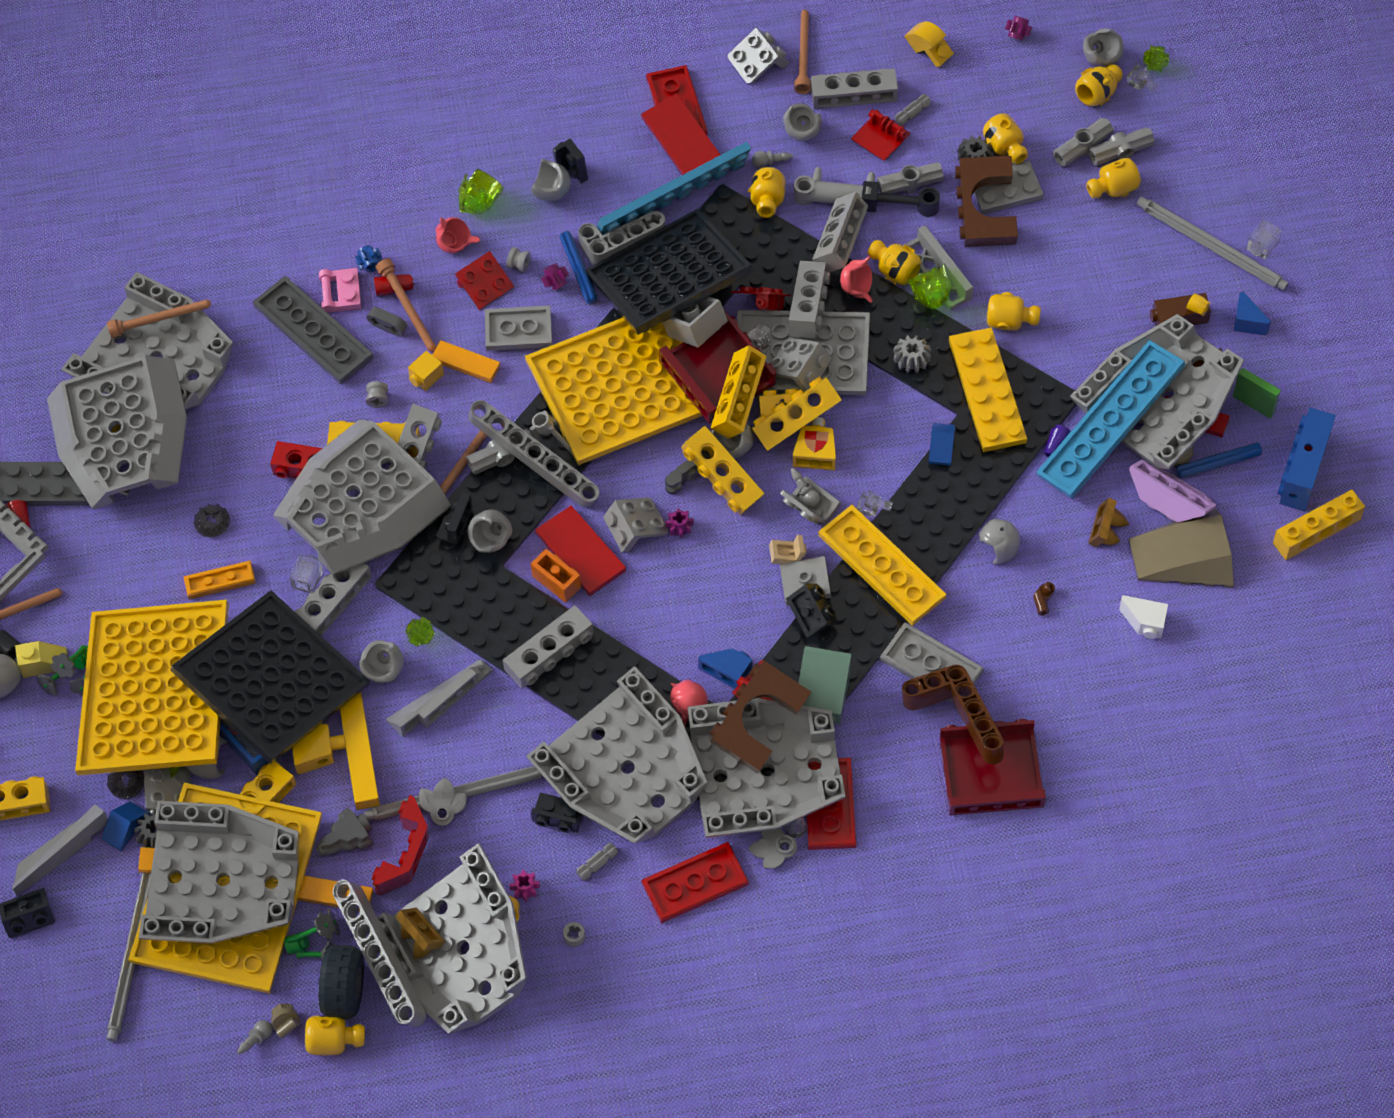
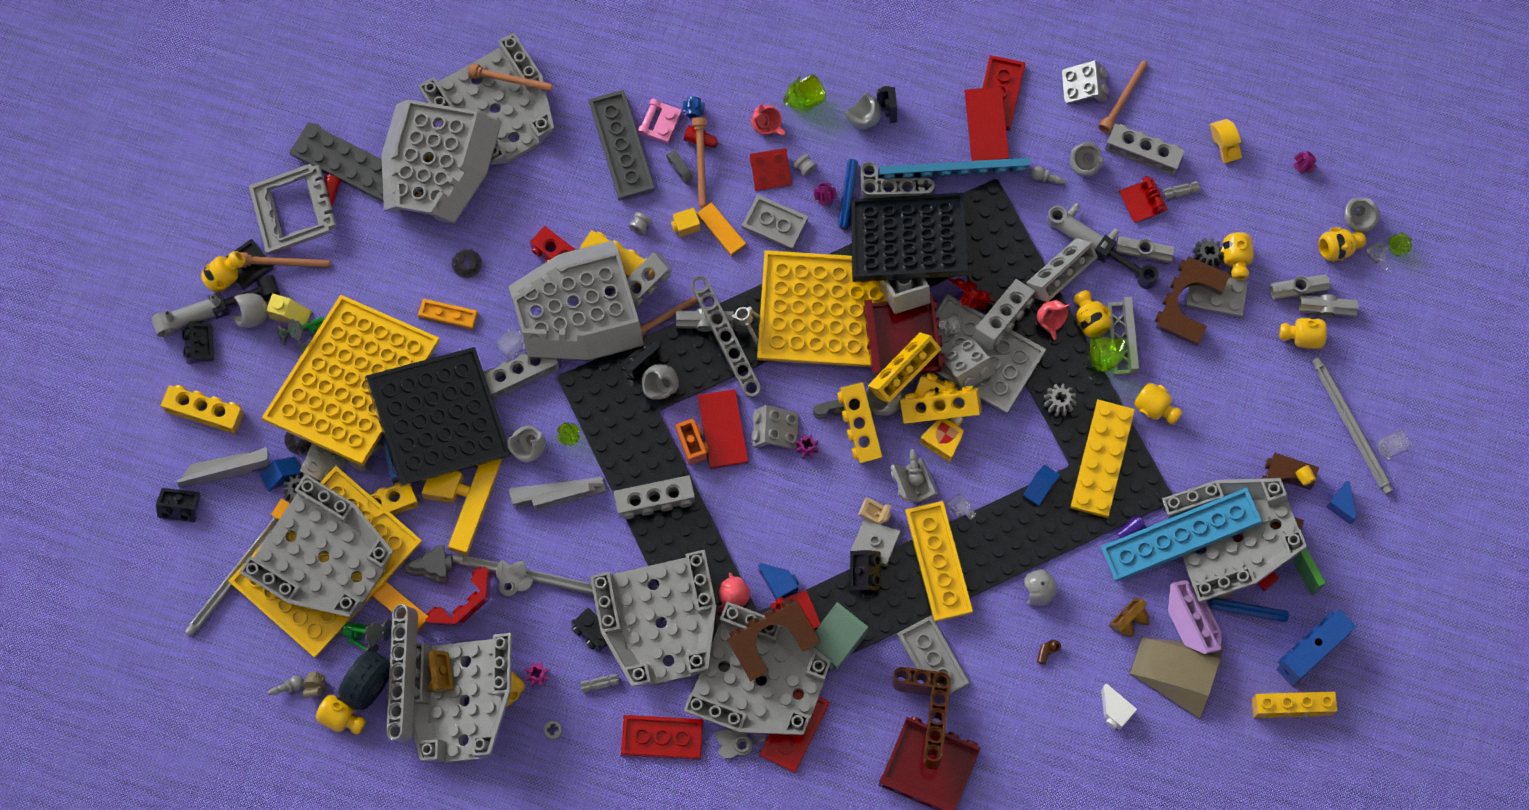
camera: 25 degrees right, 10 degrees up
yellow piece [748,167,786,218] -> none

